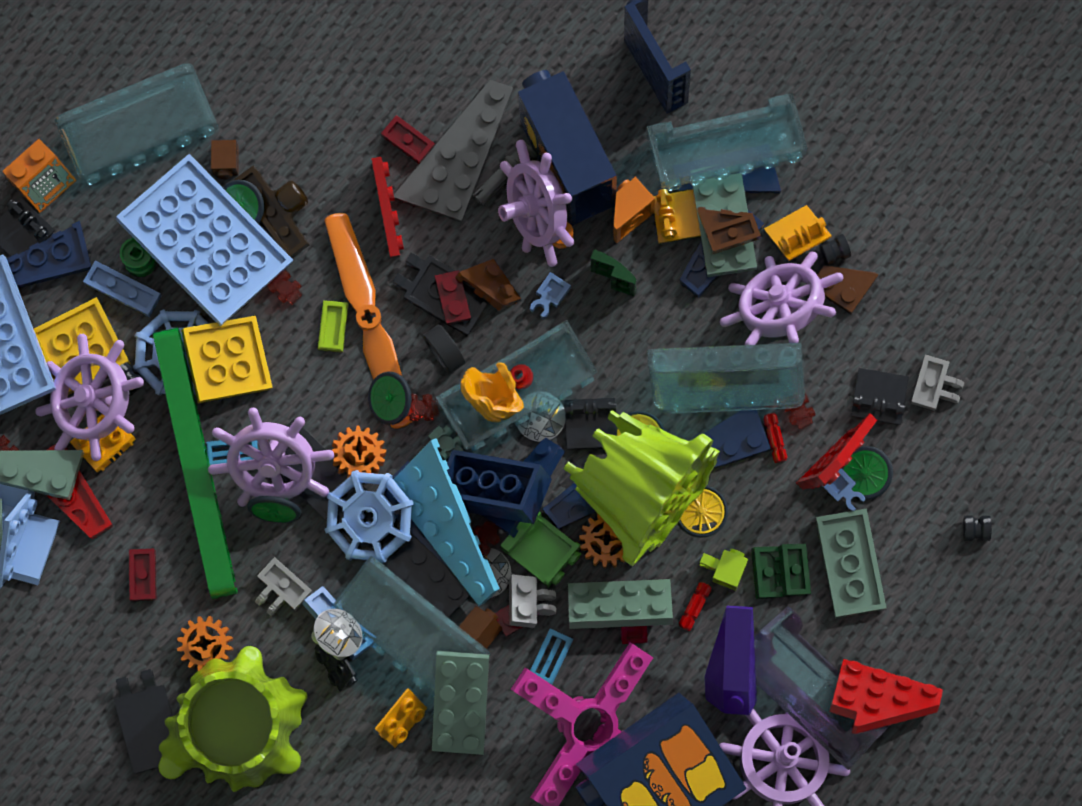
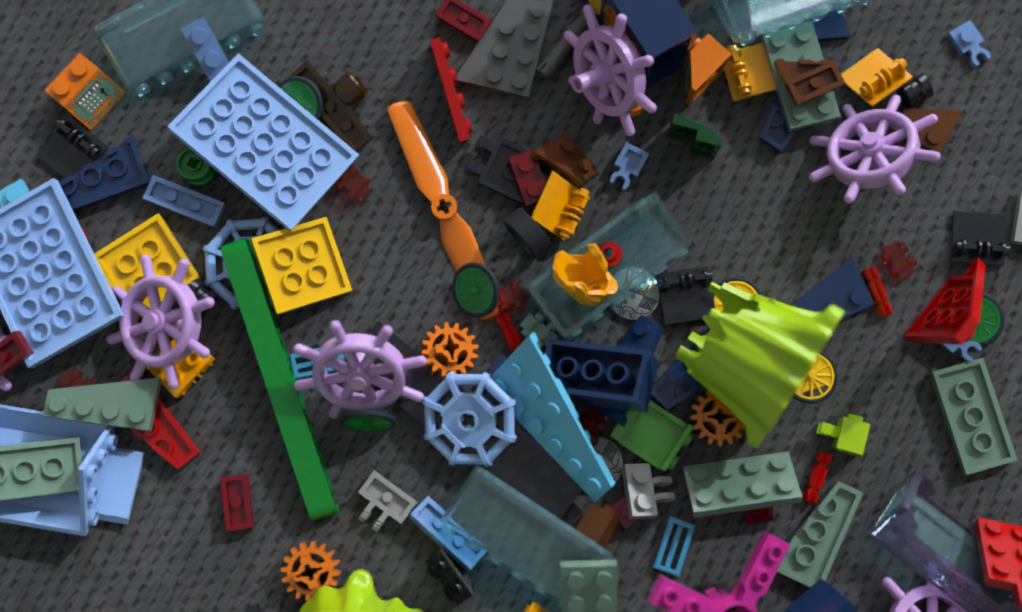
camera: 10 degrees left, 5 degrees up
reddish brown brick [211,140,239,179] -> none
light grey dish [311,609,362,660] -> none
lime tile [318,300,349,352] -> none
clear light blue windscreen [647,343,805,413] -> none
dark purple wedge [704,605,757,715] -> none
dark green slope [751,544,811,599] -> none
none -> medium blue plate [181,17,229,82]
none -> red axle [495,312,522,353]
none -> light orange hinge [531,171,590,240]
none -> sand green wing [777,481,863,588]
none -> medium blue plate [947,20,991,68]

